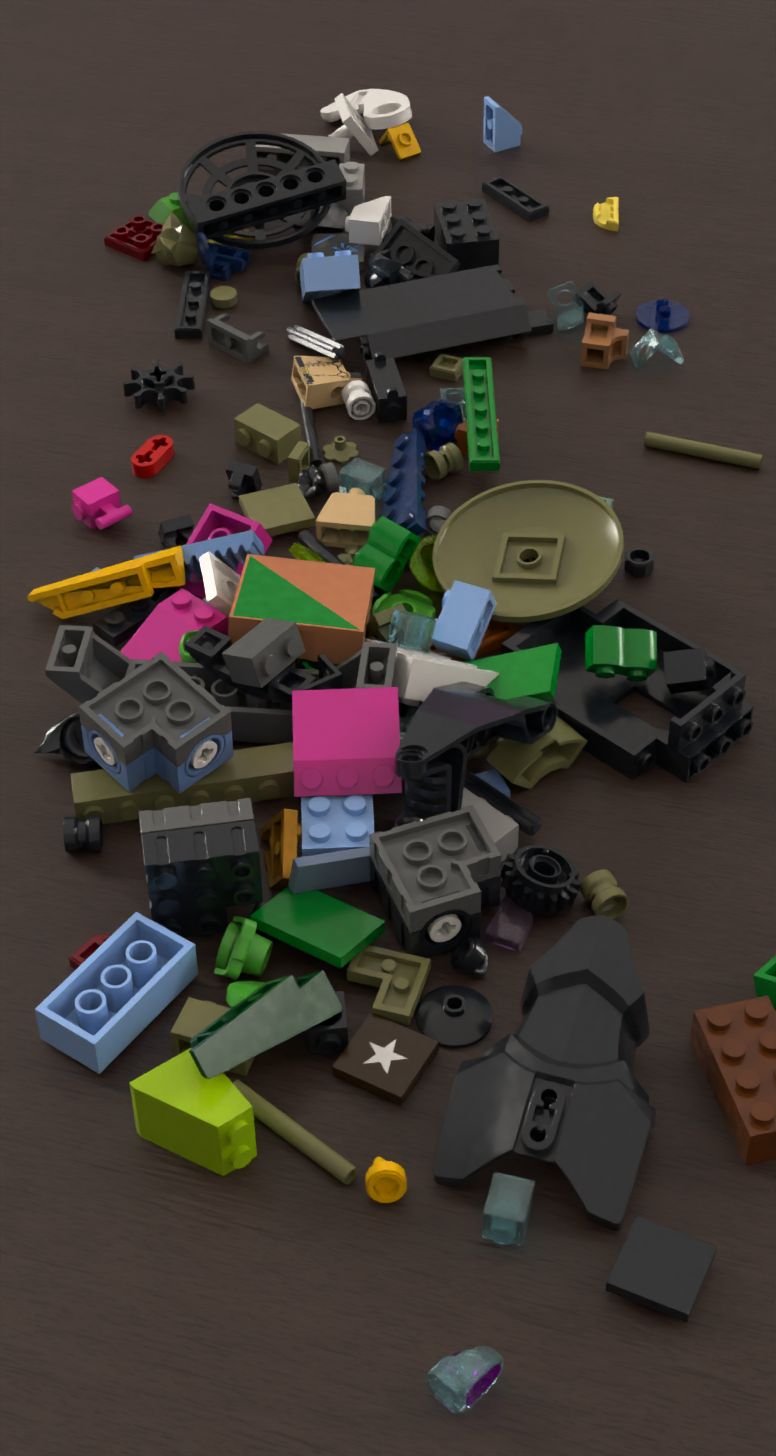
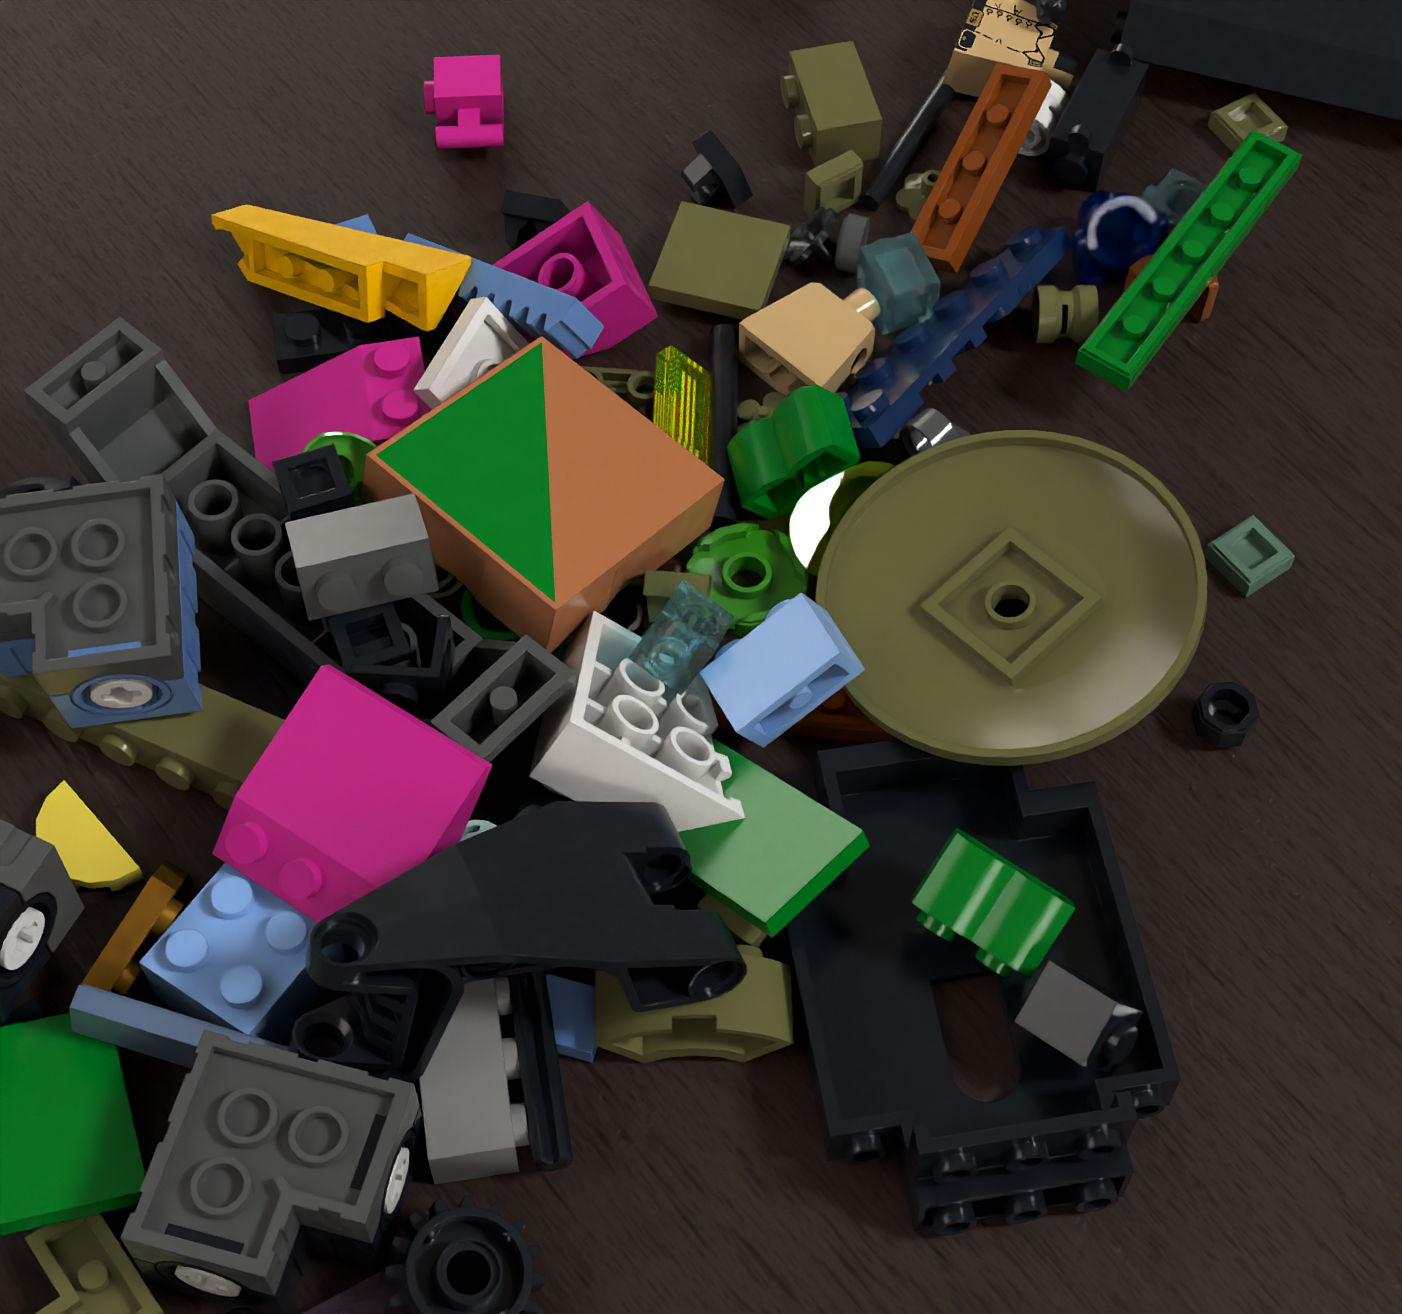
camera: 35 degrees right, 15 degrees up
red beam [131,435,174,478] -> none
none -> dark orange plate [901,63,1052,274]

